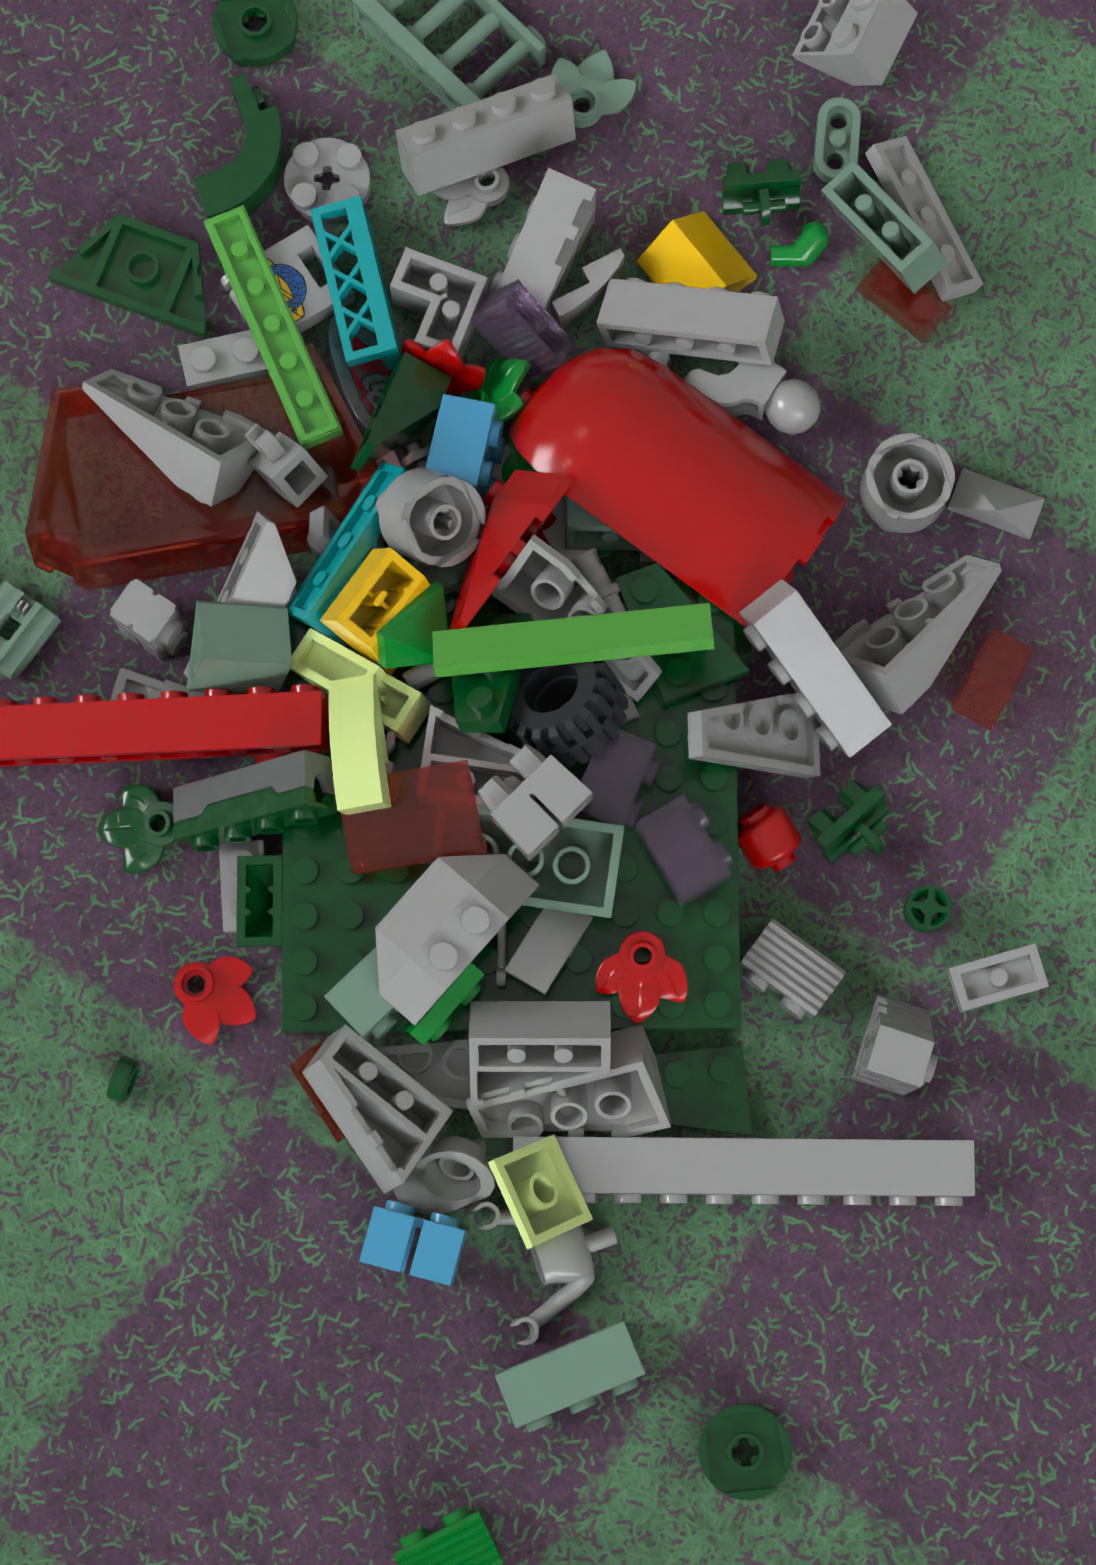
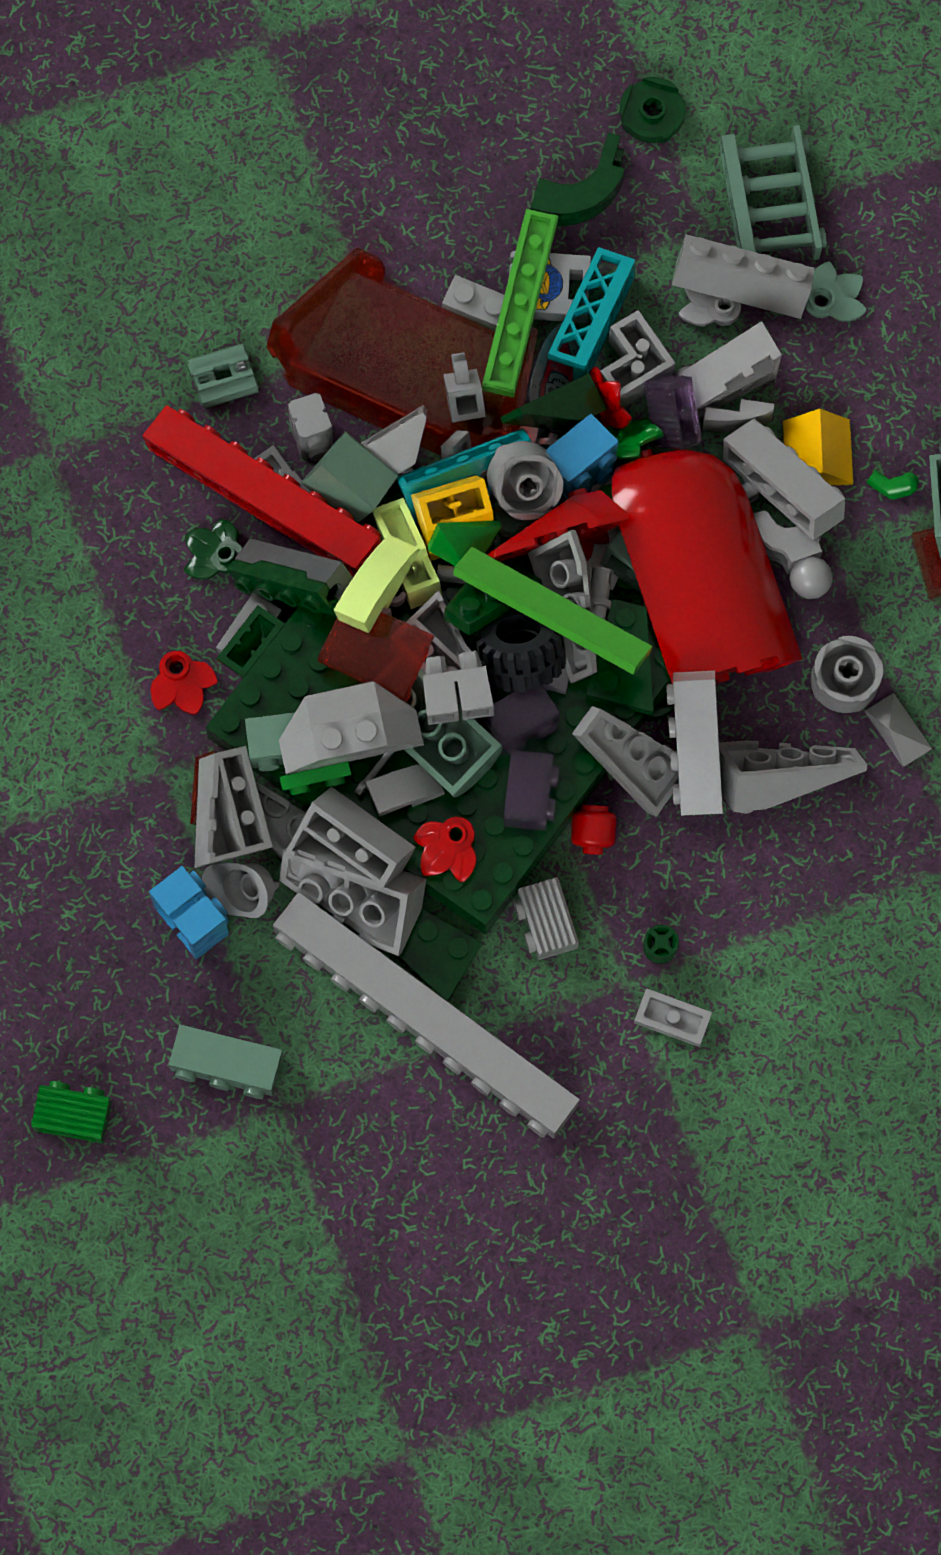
camera: 35 degrees right, 5 degrees down
dark green wing [48,213,207,339] -> none
light grey wedge [82,369,274,507] -> none
dark green tile [107,1055,140,1103] -> none
light grey plate [284,138,371,225] -> none
light grey piece [471,1202,617,1345] -> none
yellowish green slope [488,1135,593,1250] -> none
dark green plate [698,1404,792,1500] -> none
dark green hips [722,158,802,226] -> none
dark green hips [808,780,890,865] -> none
light grey wedge [851,993,938,1096] -> none
clear red slope [951,627,1034,731] -> none

